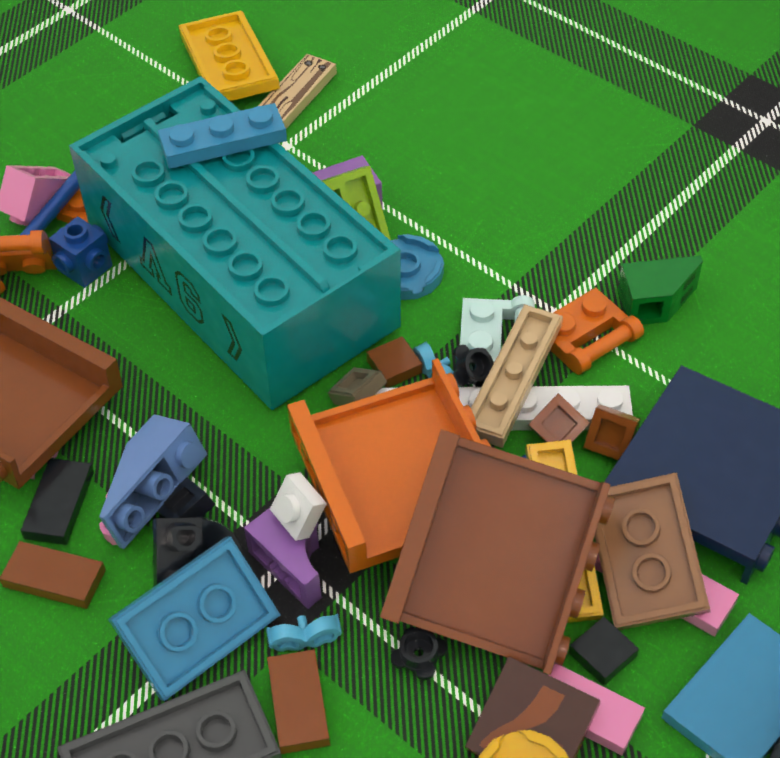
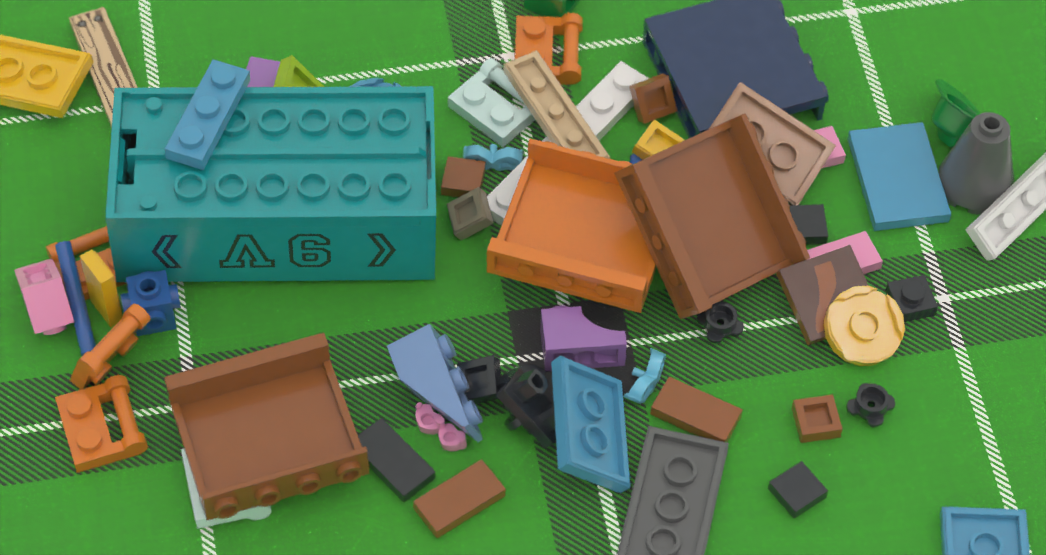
camera: 55 degrees left, 5 degrees up
white plate [270,472,327,541] -> none
black plate [453,345,494,387] -> none
dark orange tile [527,393,590,443] -> none
none -> yellow tile [80,249,123,327]

